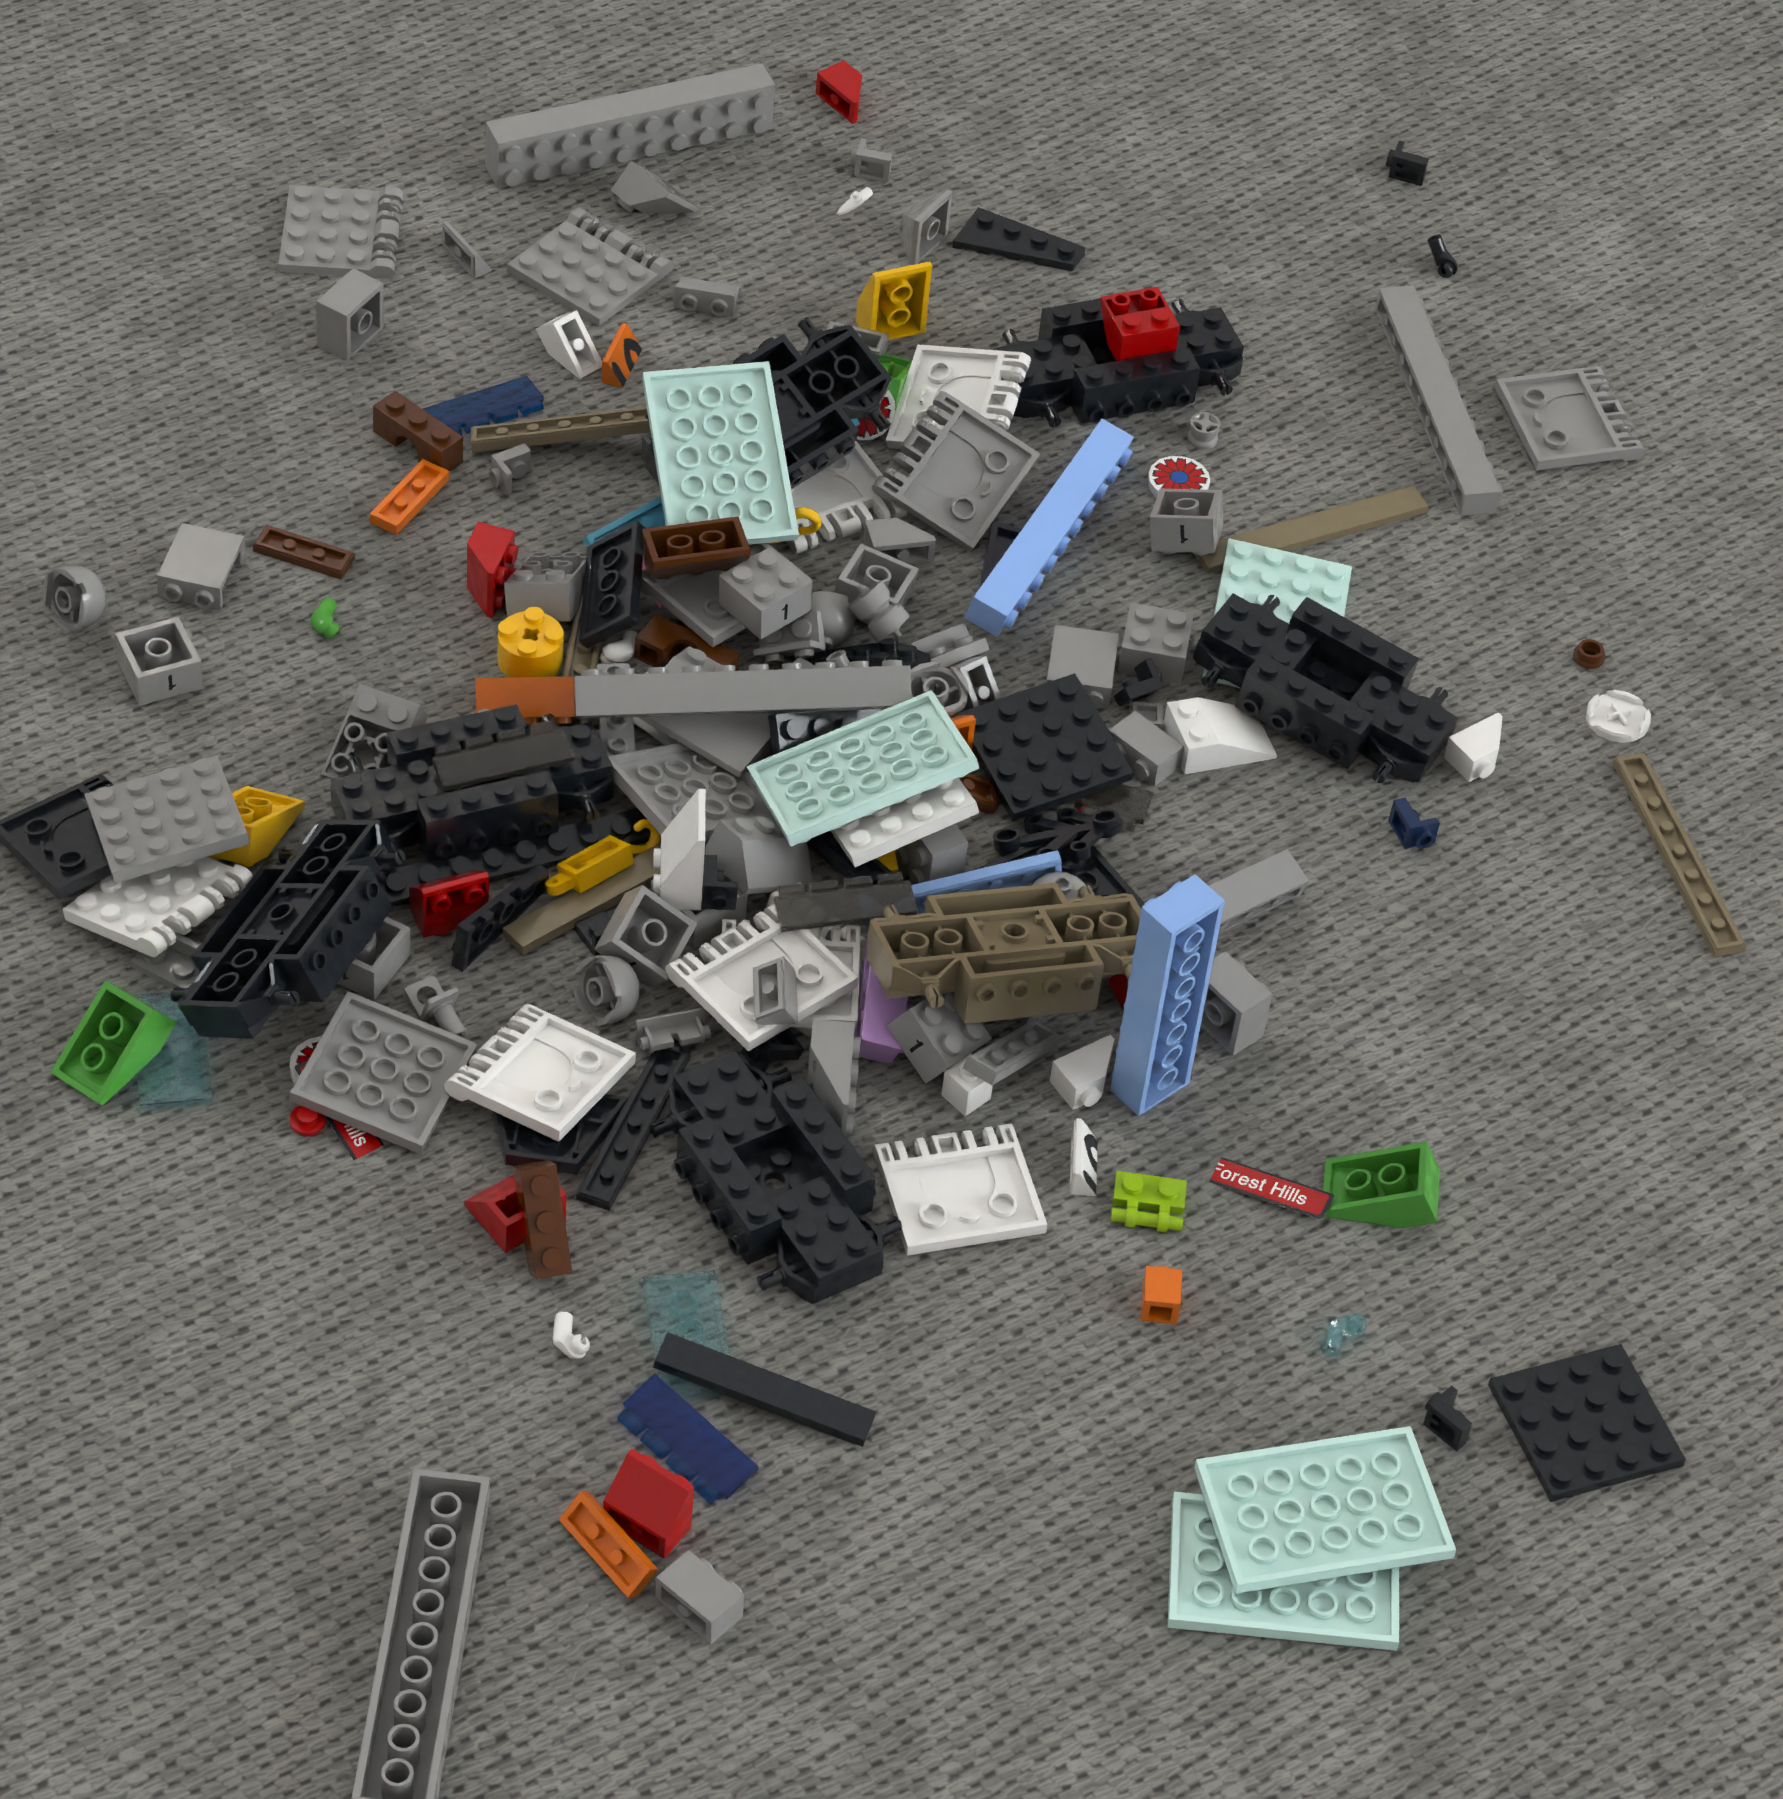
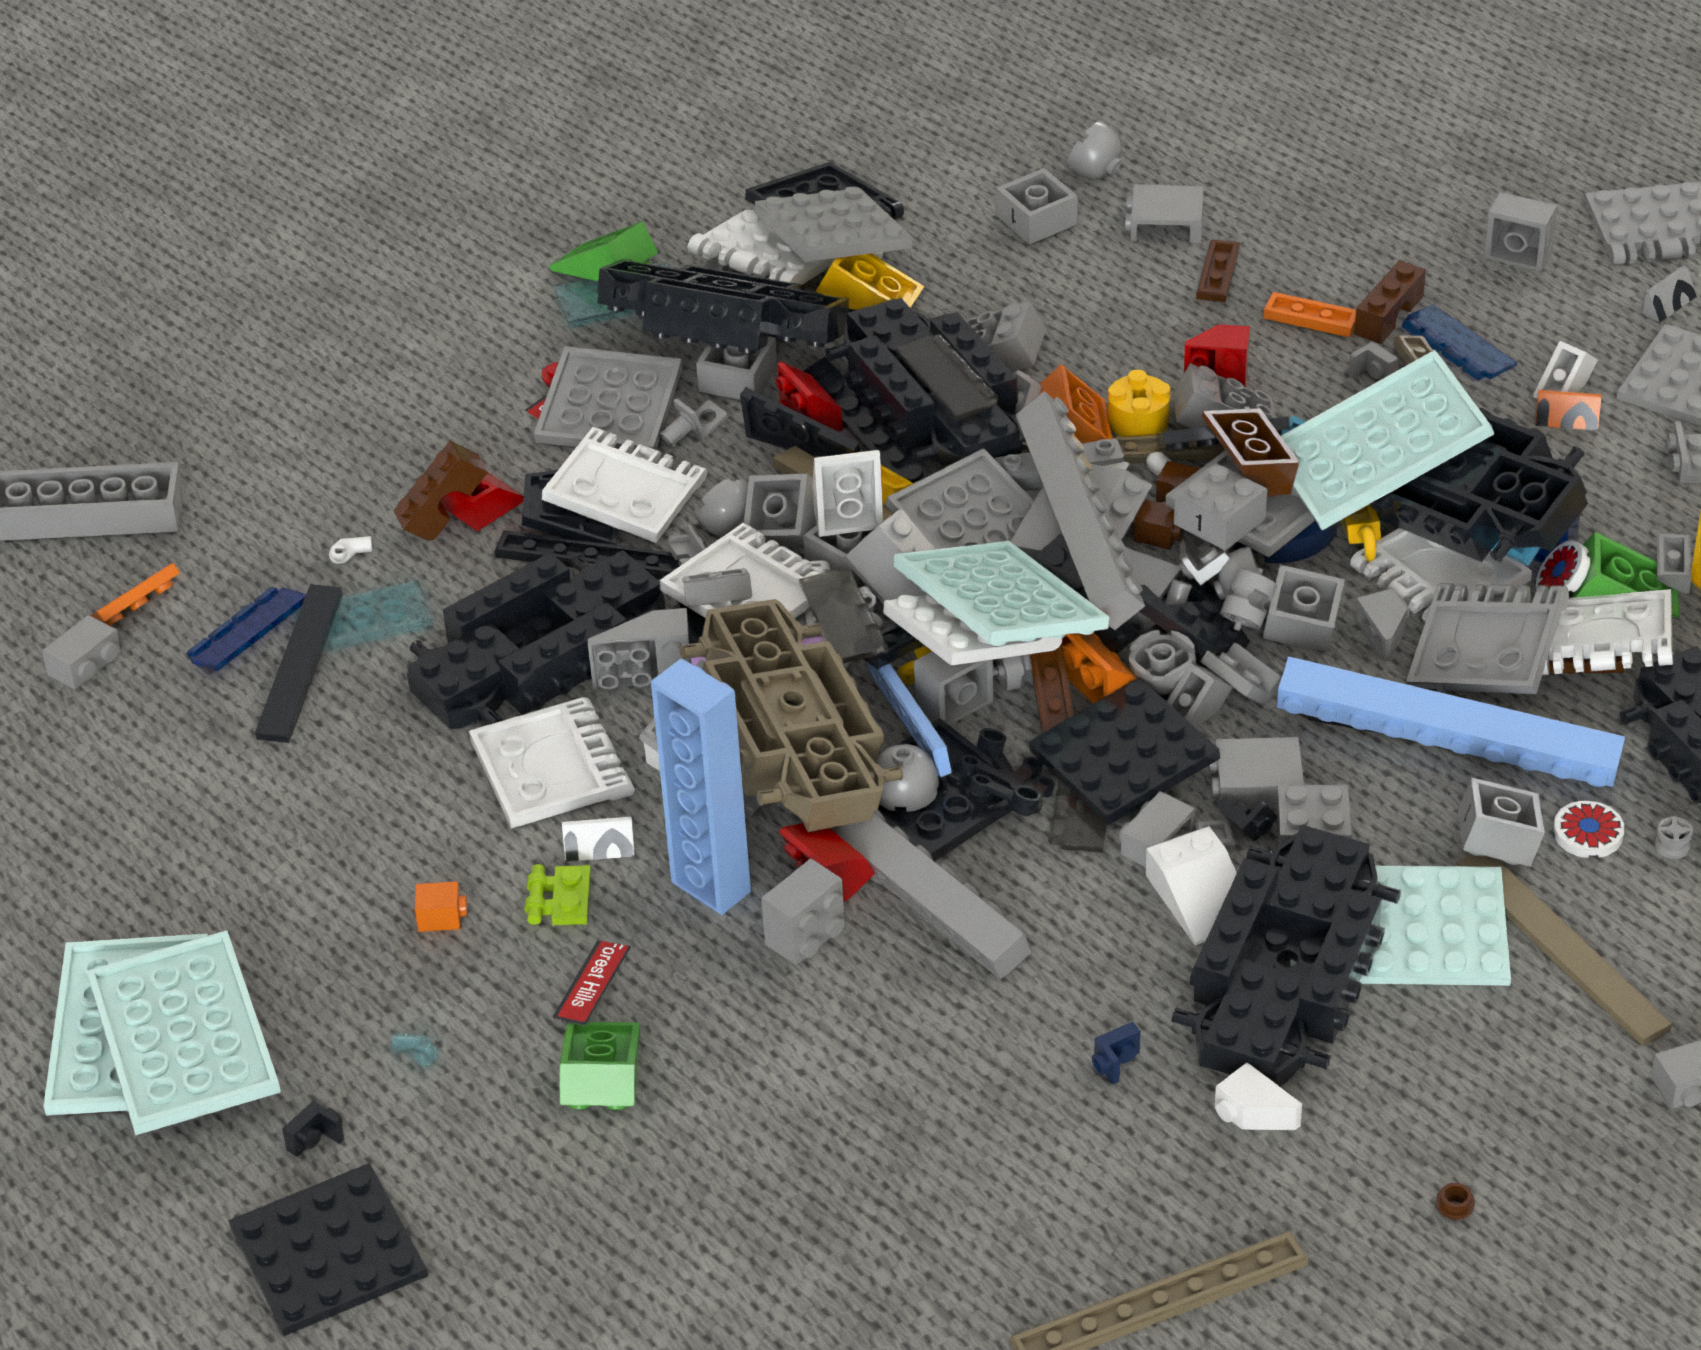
camera: 90 degrees right, 5 degrees down
bright green arm [311,597,339,639] -> none
red slope [603,1449,694,1559] -> none
black bracket [701,855,738,910] -> none
white tile [1586,690,1651,743] -> none

